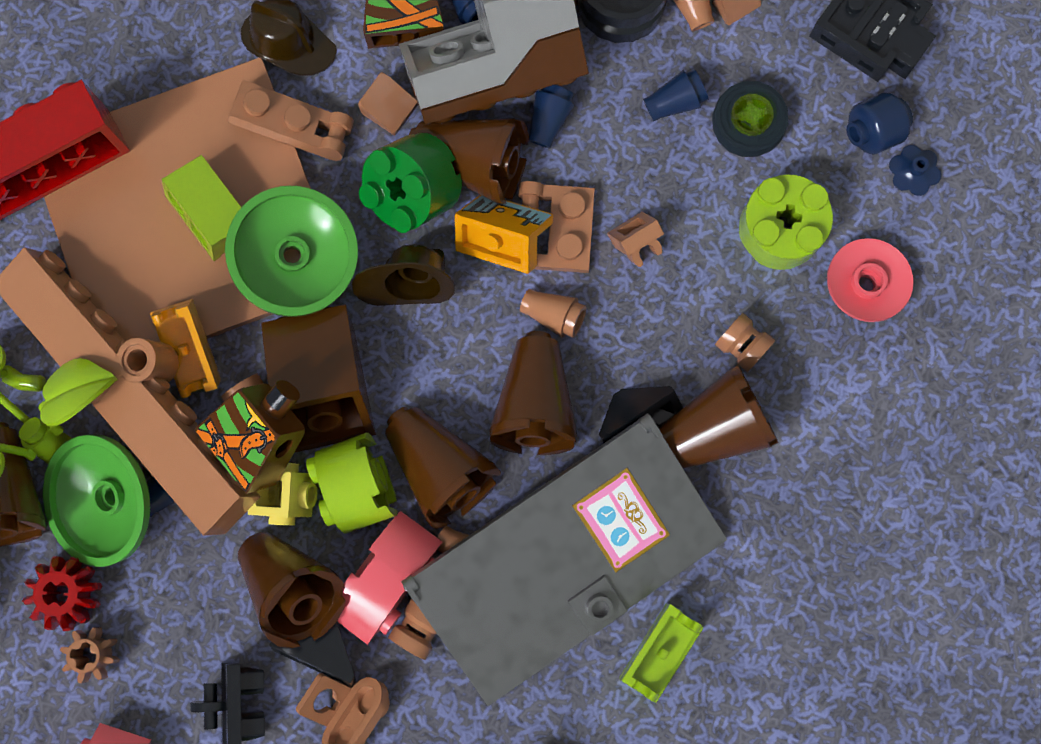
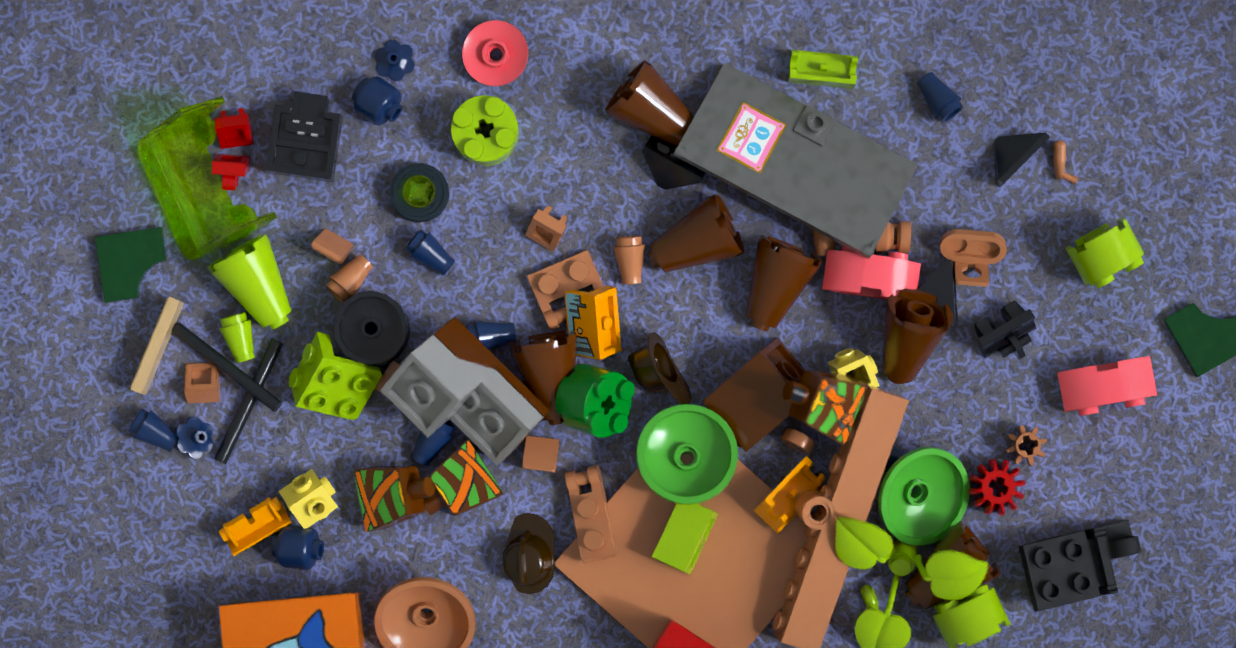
camera: 120 degrees left, 5 degrees up
lime brick [306,433,398,534] -> none
nougat wheel [715,313,776,373] -> none

